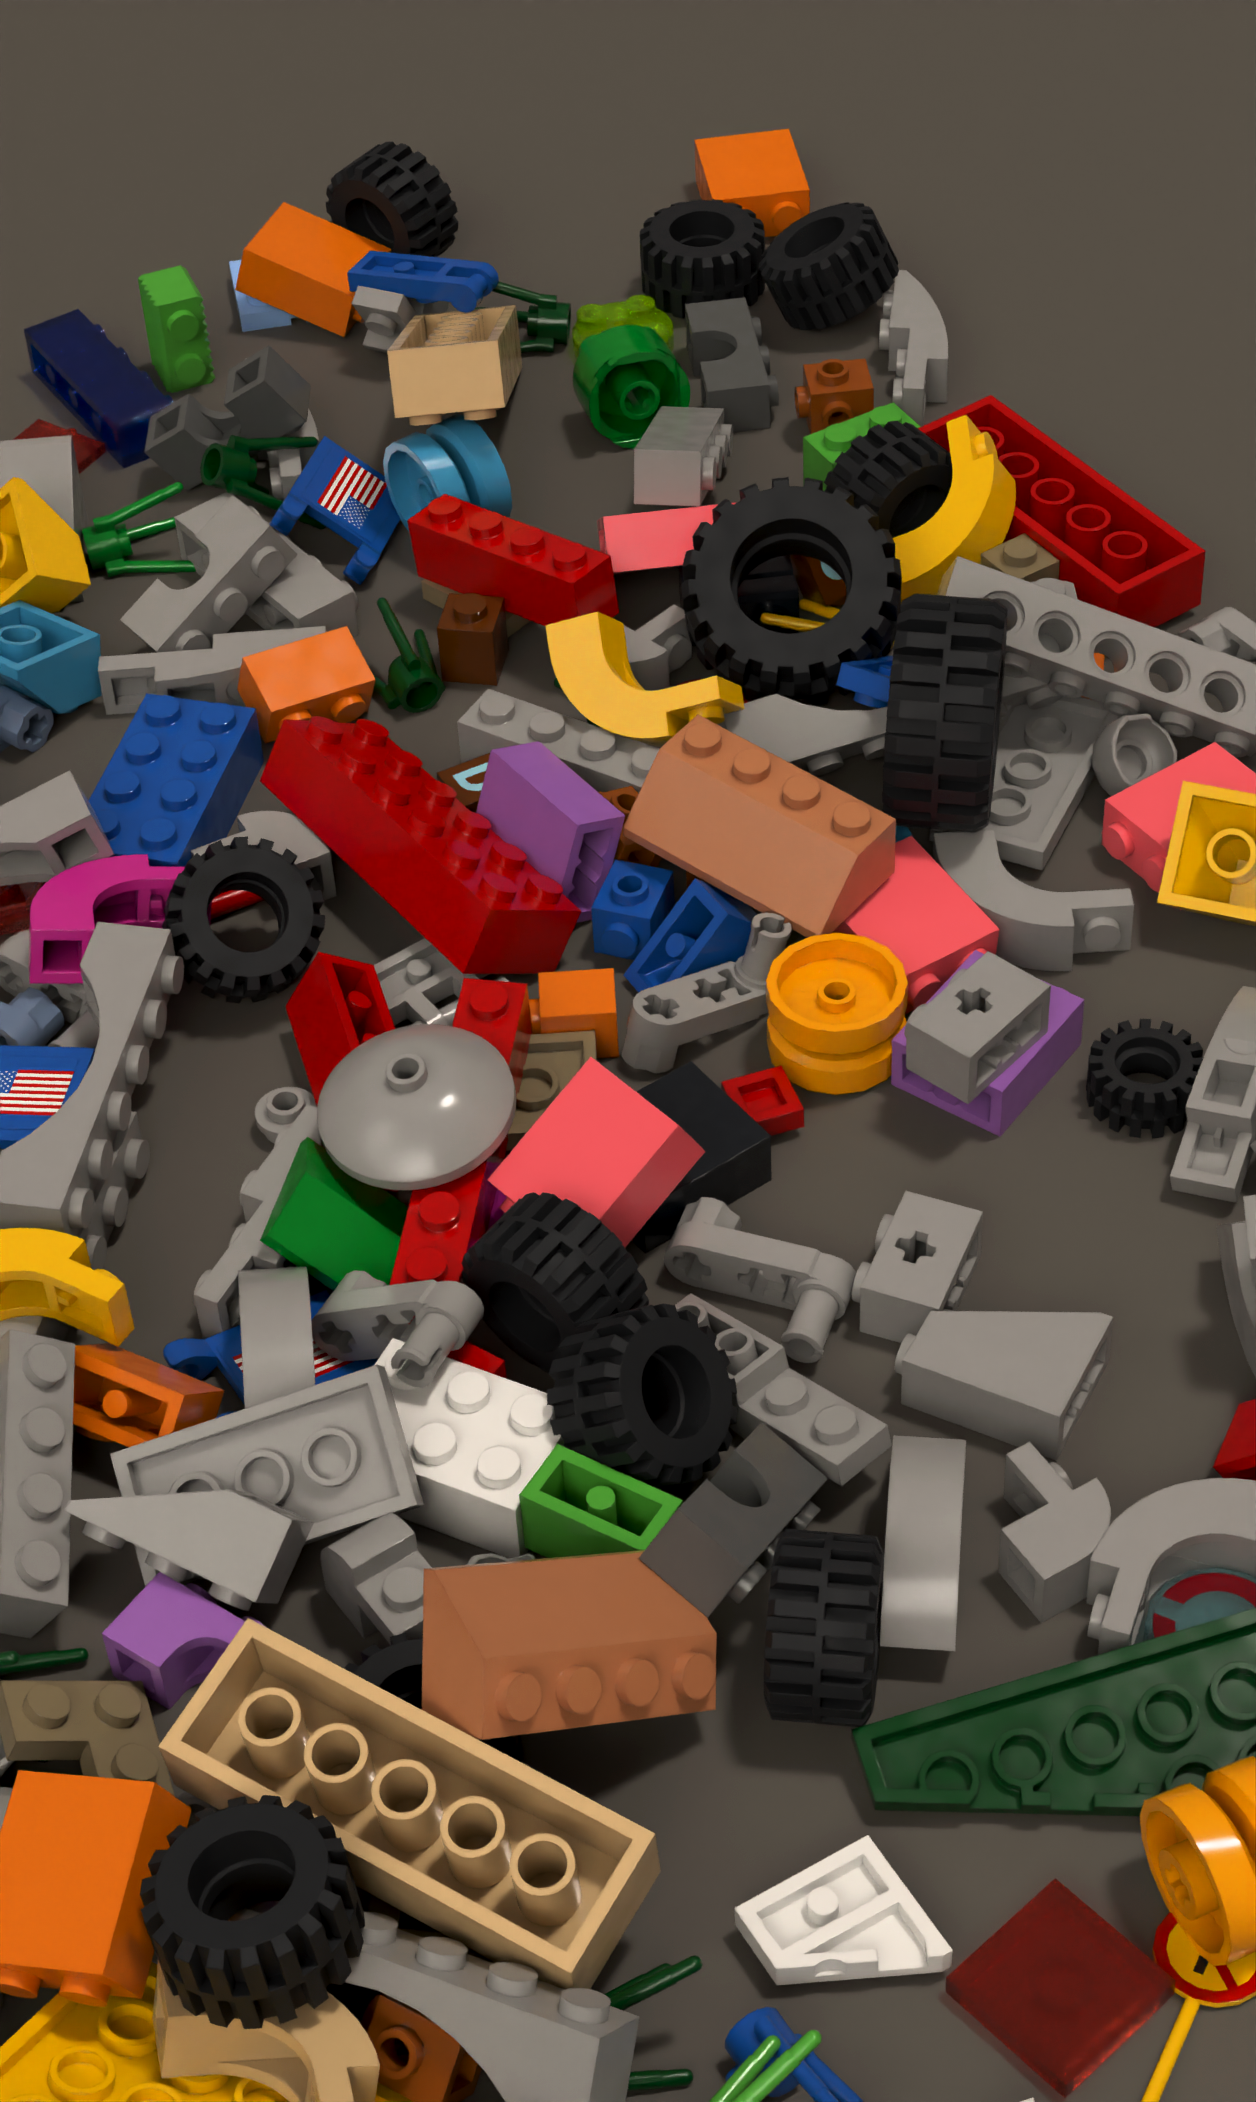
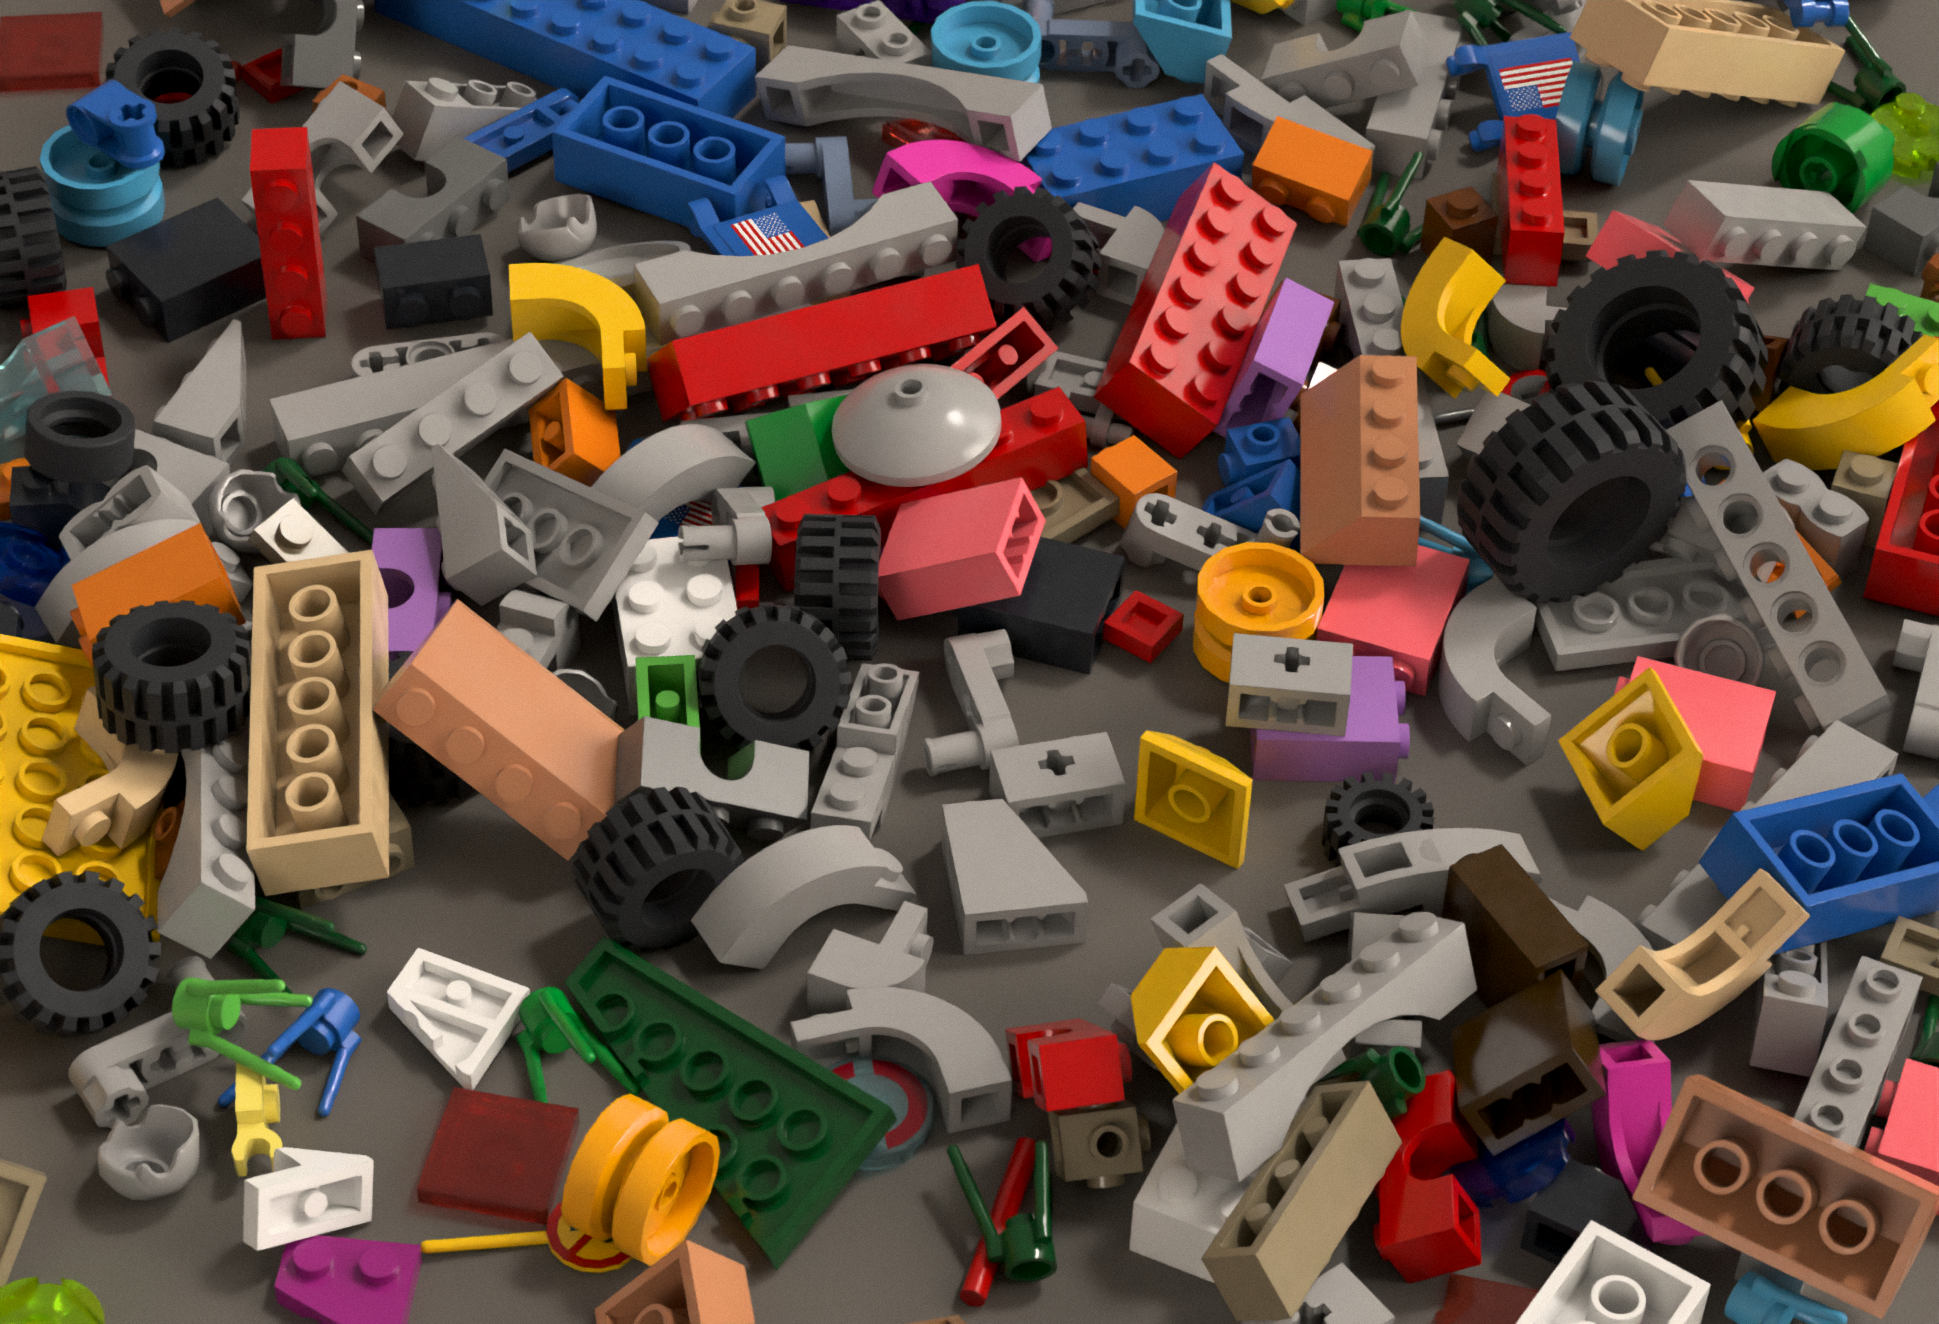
camera: 50 degrees right, 0 degrees up
none -> green plant [516,987,641,1116]
none -> red brick [647,264,997,423]
none -> yellow slope [1134,730,1253,869]

